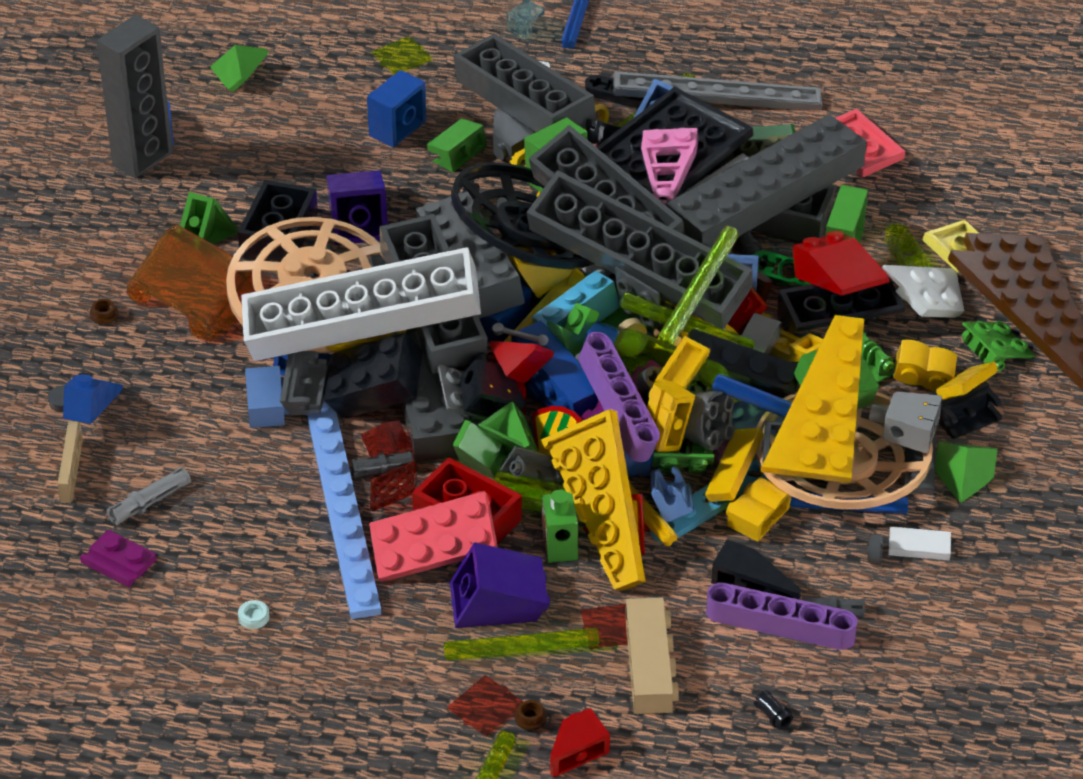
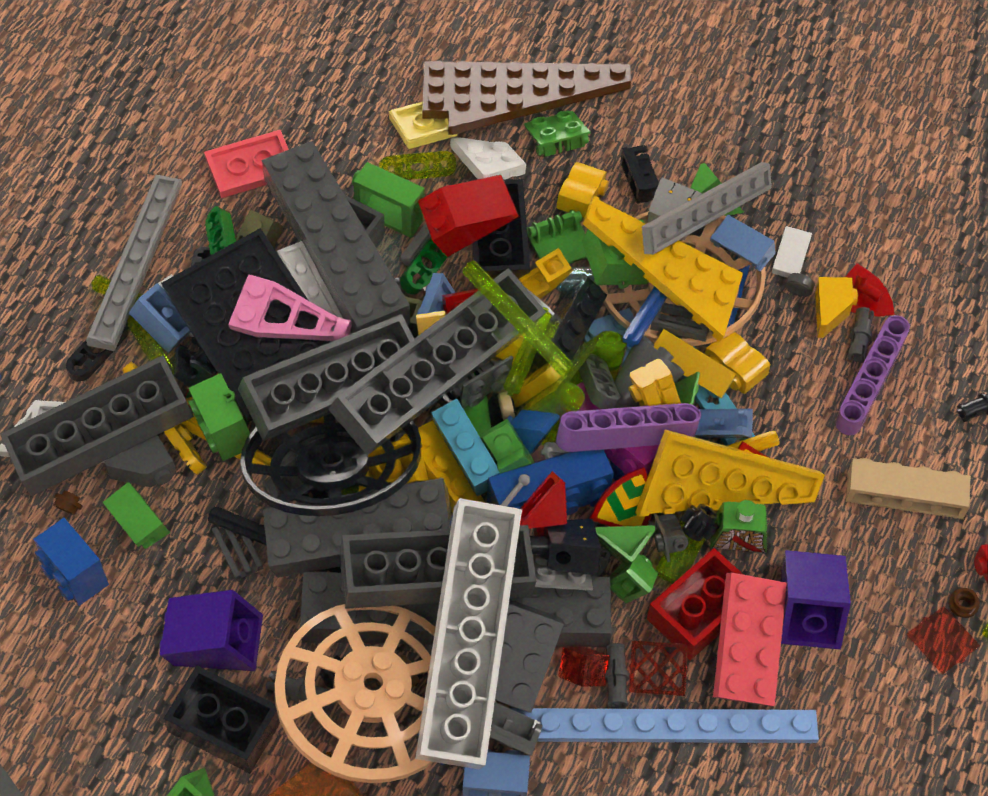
camera: 80 degrees left, 15 degrees up
clear neon green axle [444,628,600,660] -> none
clear red piece [580,604,628,649] -> none
yellow tile [655,336,710,390] -> none
black slope [711,540,801,600] -> none
yellow tile [936,361,998,400] -> none
none -> reddish brown plate [53,490,83,516]
none -> light grey tile [642,162,772,255]
none -> black gear [680,504,720,541]
none -> medium blue hinge [710,215,776,271]
none -> yellow slope [815,277,858,338]
none -> red shield [845,263,895,317]

